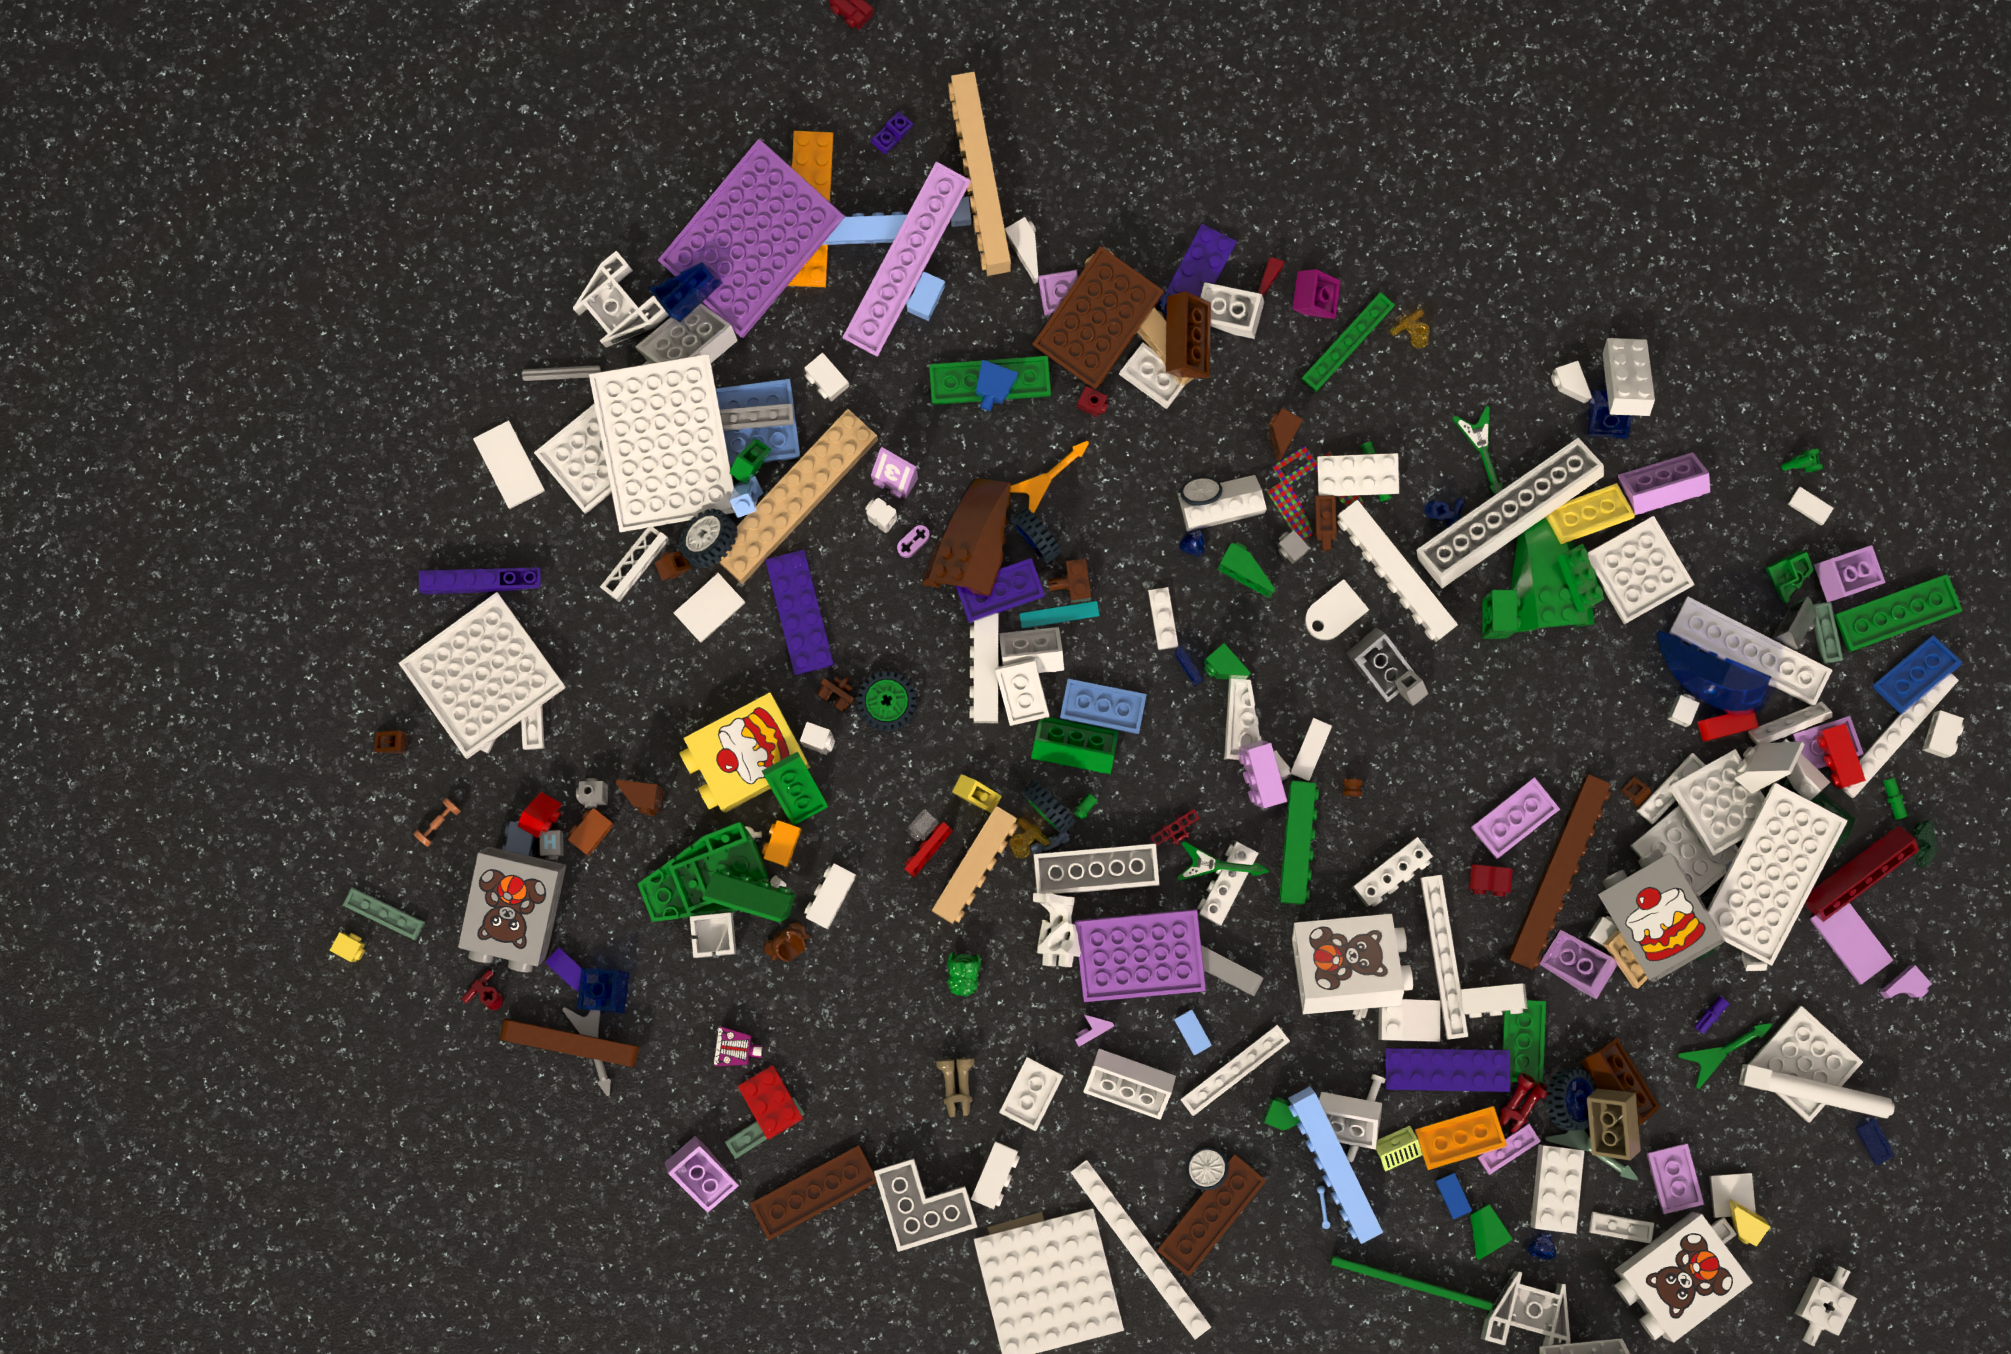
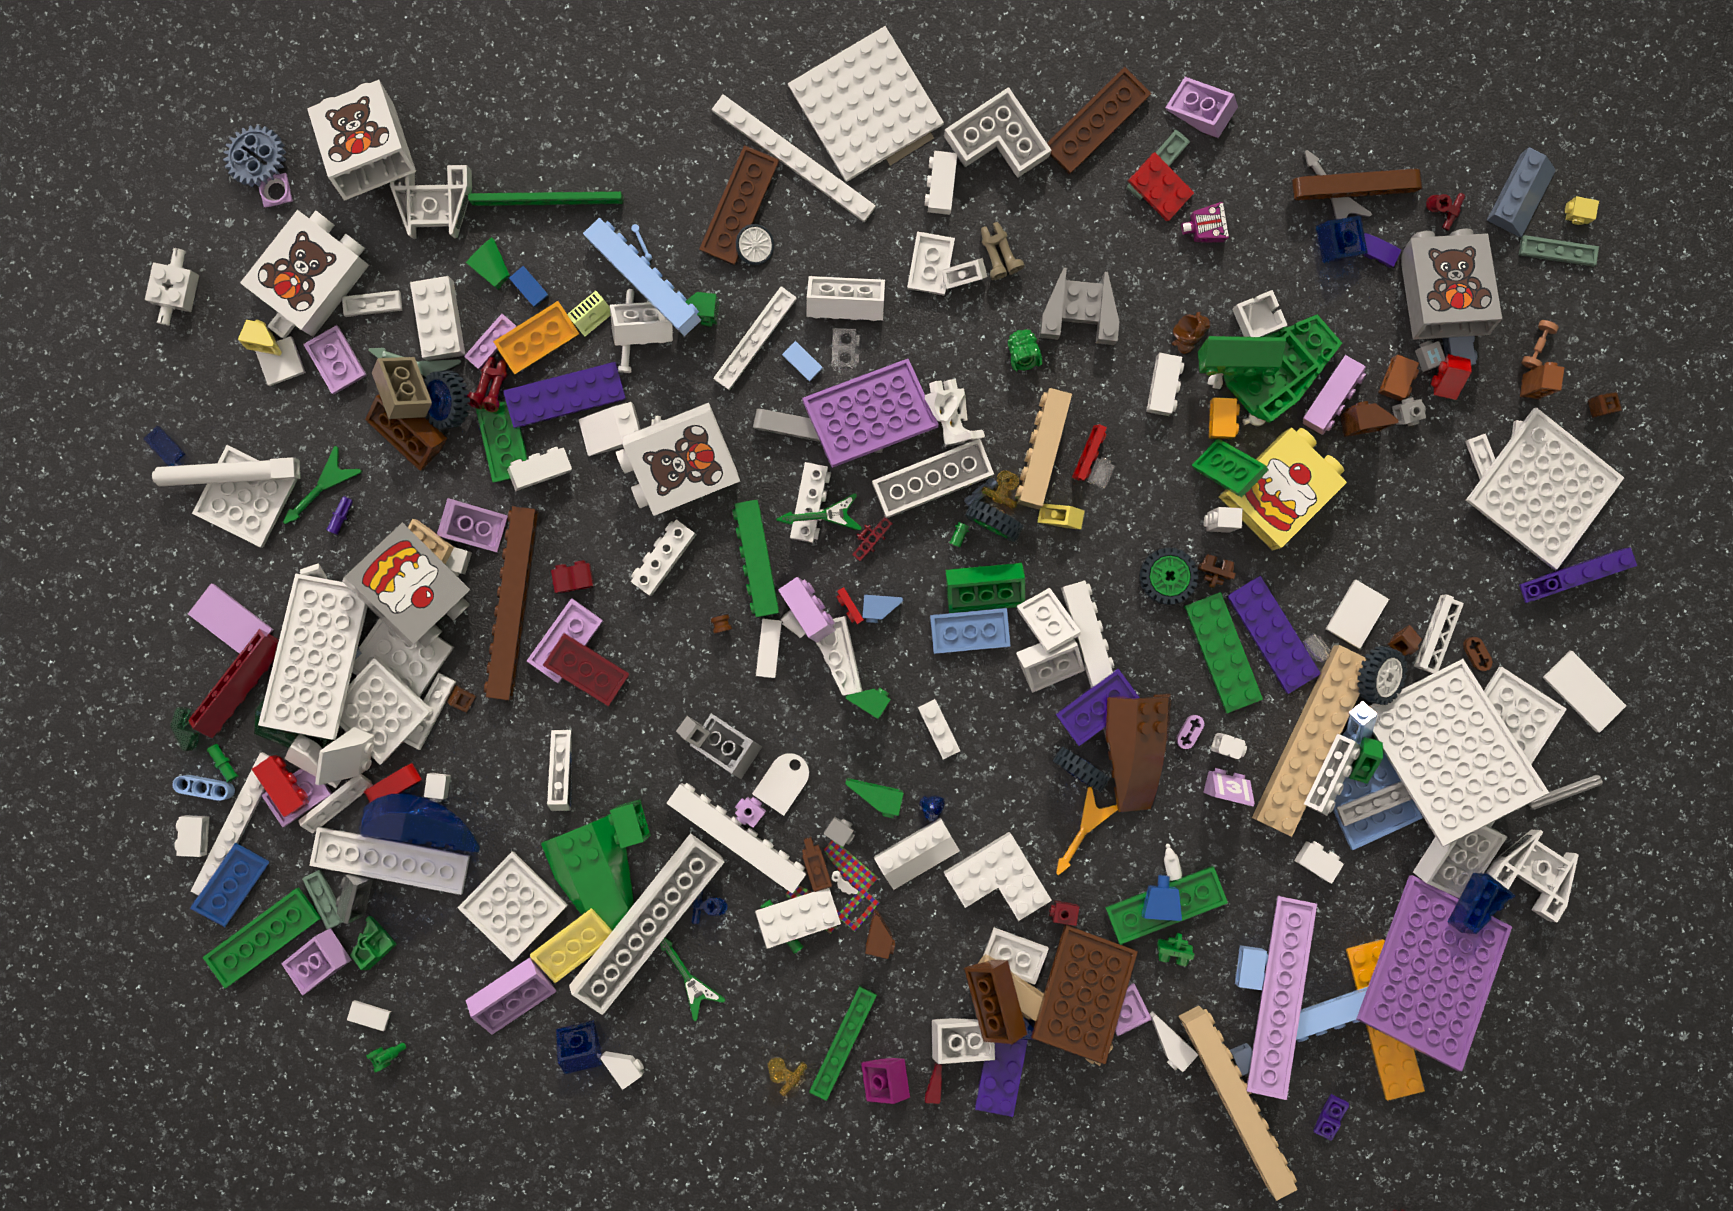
camera: 165 degrees right, 5 degrees up
teal sticker [1020,601,1099,628] -> none
reddish brown brick [1048,559,1091,604] -> none
lavender slope [1075,1015,1114,1047] -> none
clear blue tile [1175,647,1203,686] -> none
white wheel [1180,477,1222,506] -> none
white plate [1421,875,1468,1039] -> none
clear blue brick [1527,1233,1556,1260] -> none
green plate [1557,544,1604,613] -> none
white brick [1603,338,1655,416] -> none
lavender arch [1879,965,1932,998] -> none
none -> light blue beam [173,775,235,800]
none -> dark red plate [543,633,629,706]
none -> white slope [547,730,571,811]
none -> lavender brick [735,797,766,827]
none -> clear brick [832,328,860,370]
none -> white piece [832,871,858,894]
none -> red plate [836,587,864,624]
none -> medium blue slope [863,595,903,623]
none -> white slope [941,258,987,289]
none -> white brick [944,832,1052,921]
none -> light grey wedge [1039,268,1119,345]
none -> green hips [1157,933,1194,967]
none -> white piece [1164,844,1182,881]
none -> green plate [1184,592,1263,713]
none -> lavender brick [1303,355,1366,435]
none -> clear brick [1303,633,1331,662]
none -> white brick [1304,734,1361,816]
none -> reddish brown beam [1463,637,1493,671]
none -> sand blue slope [1487,147,1556,238]
none -> dark orange brick [1520,362,1564,399]

